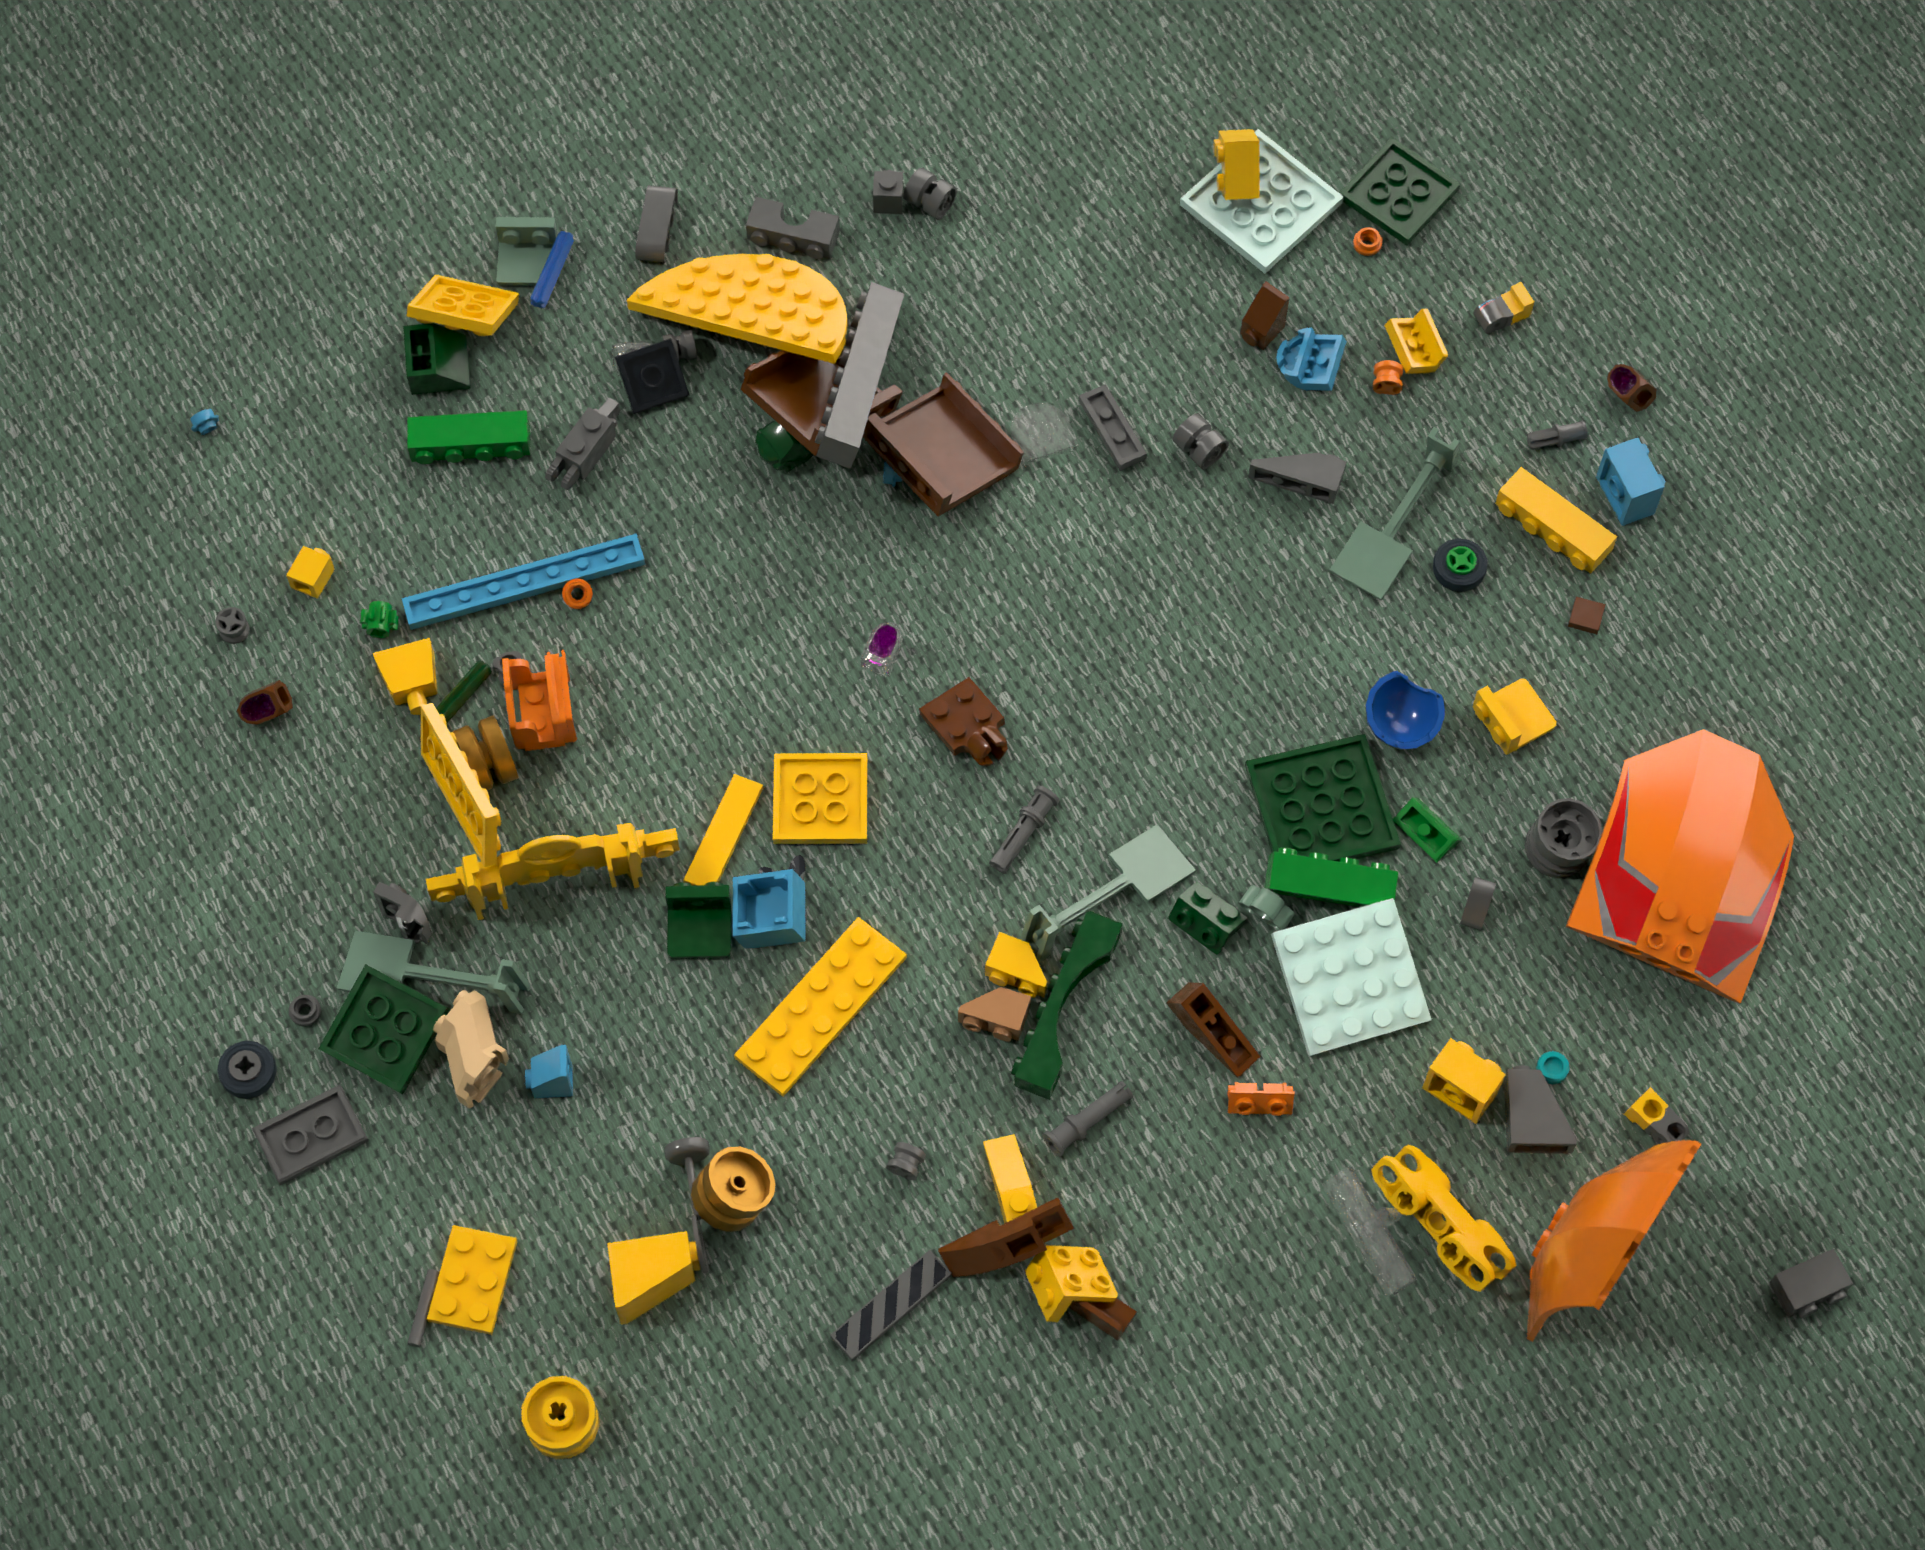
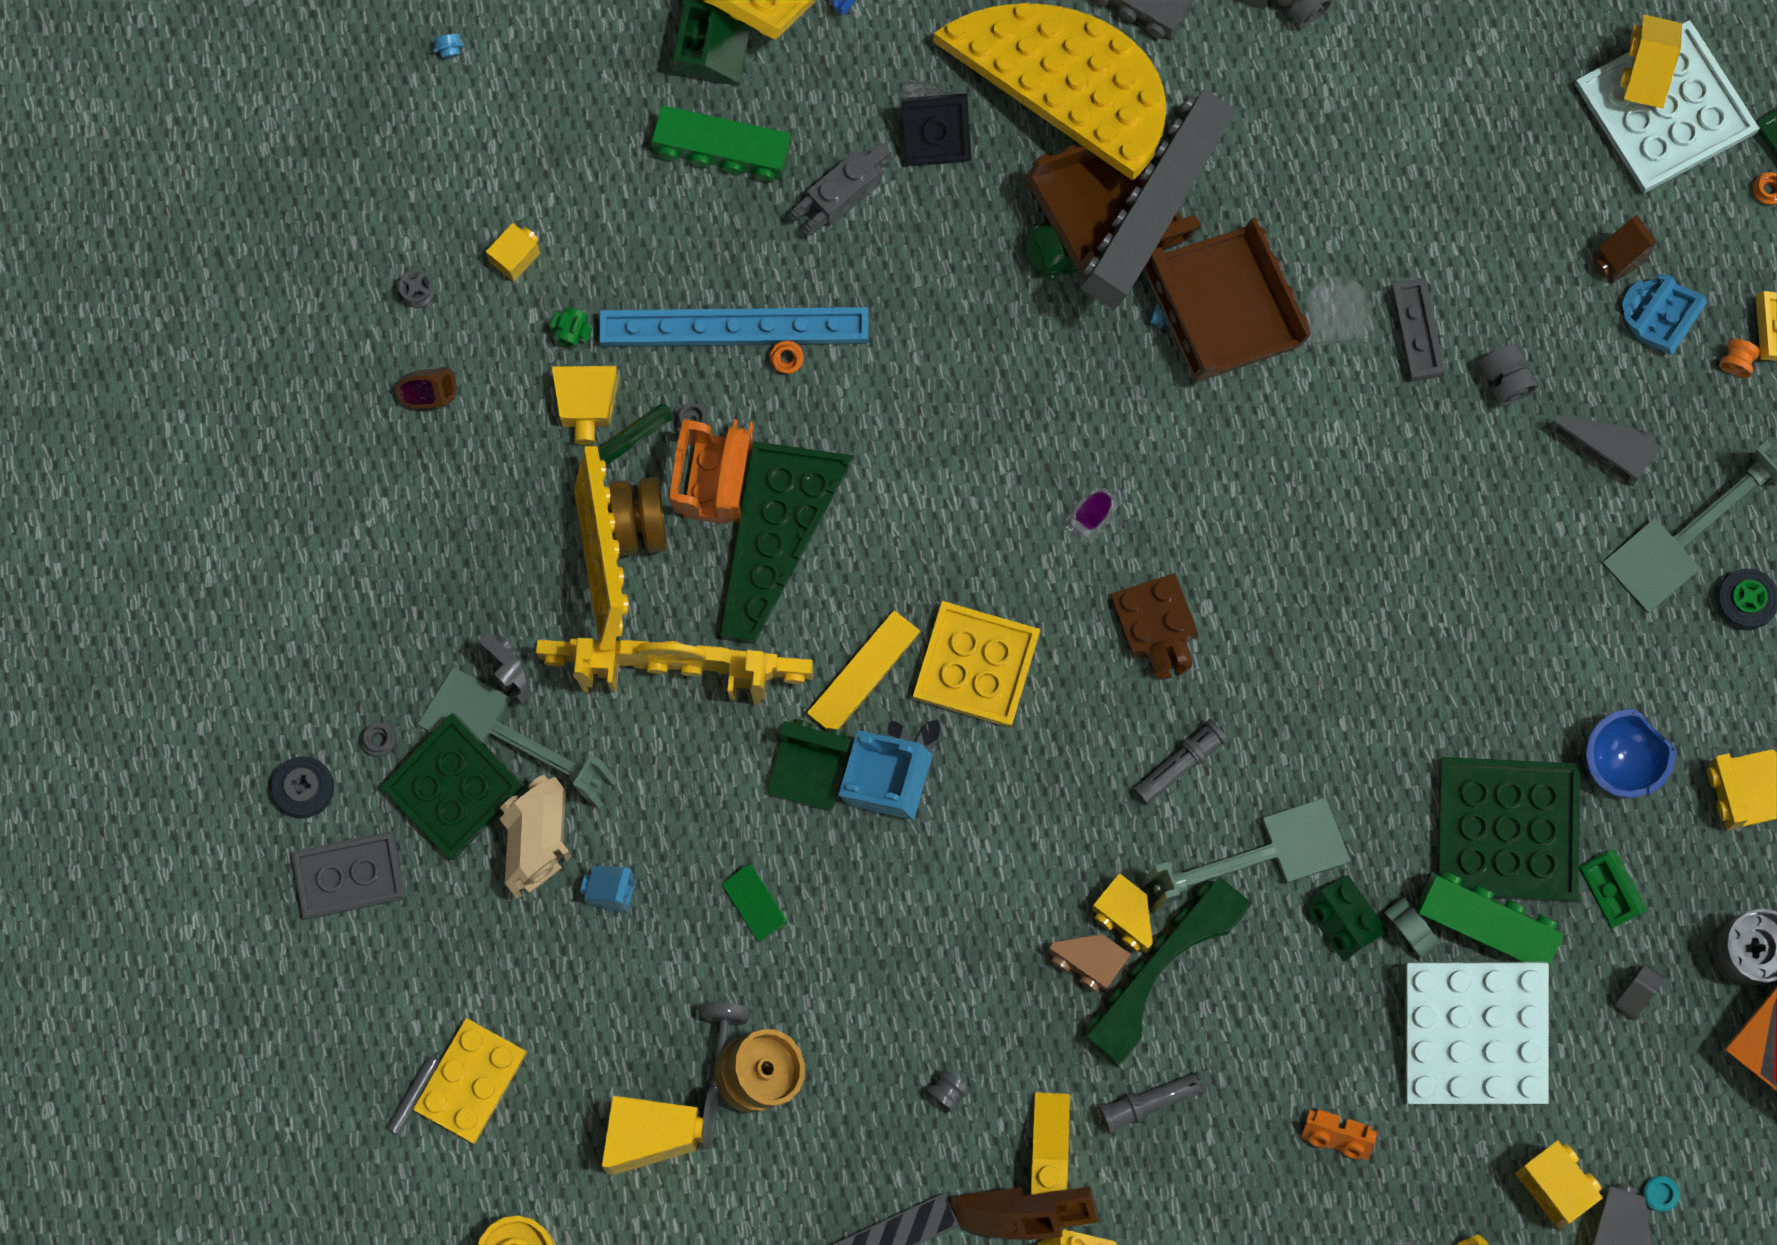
camera: 20 degrees right, 10 degrees up
dark grey wheel [662,330,697,361] -> none
yellow plate [734,917,907,1097] -> none
reddish brown slope [1166,982,1260,1077] -> none
none -> dark green wing [721,441,854,644]
none -> green slope [722,863,788,943]

